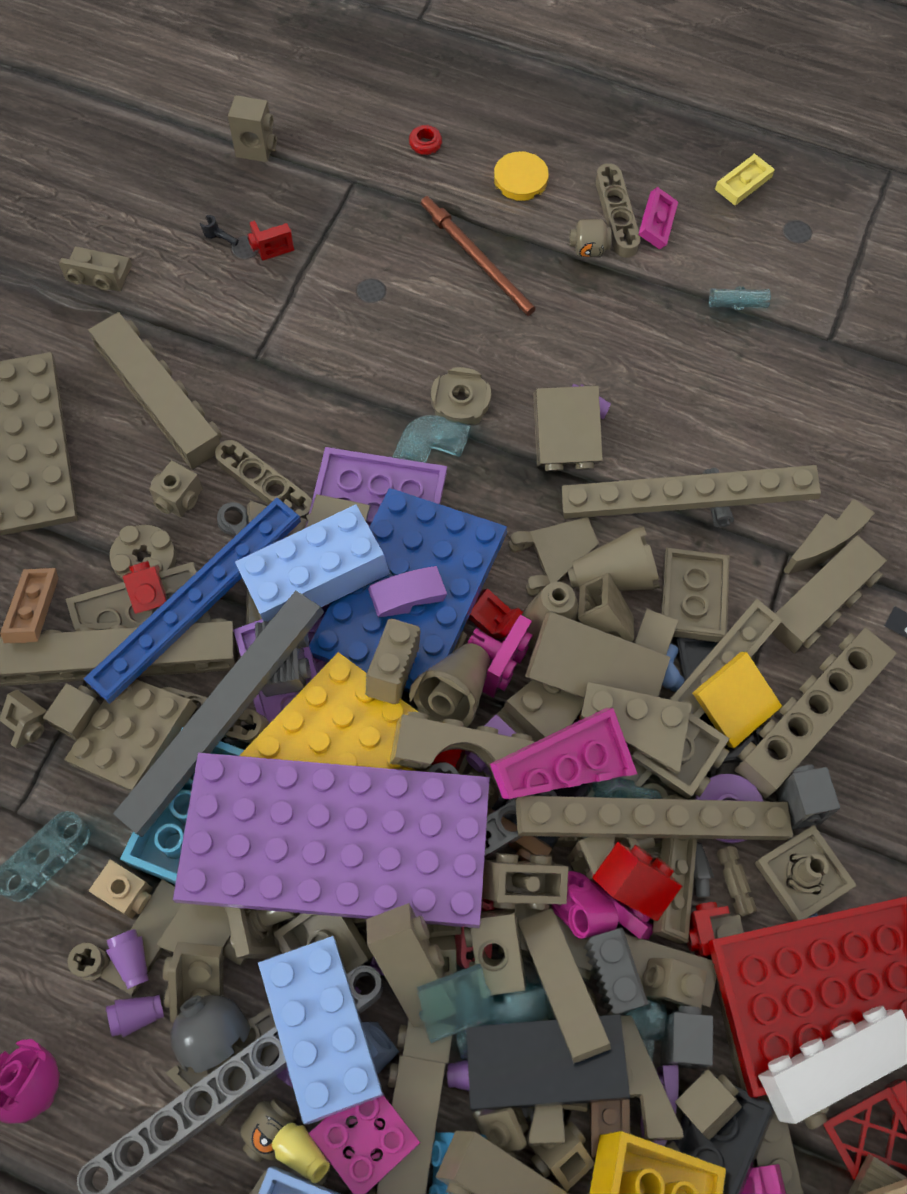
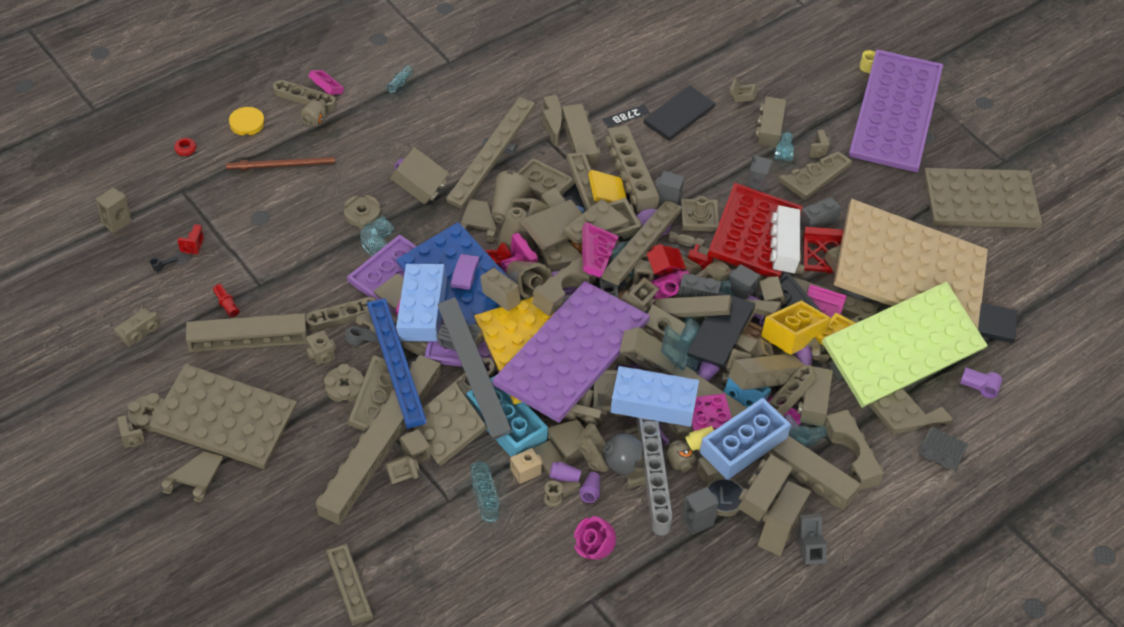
camera: 60 degrees left, 15 degrees down
medium nougat plate [0,568,59,643] -> none
red bracket [122,561,168,614] -> none
light yellow plate [715,154,775,206] -> none
none -> red axle [213,283,240,318]

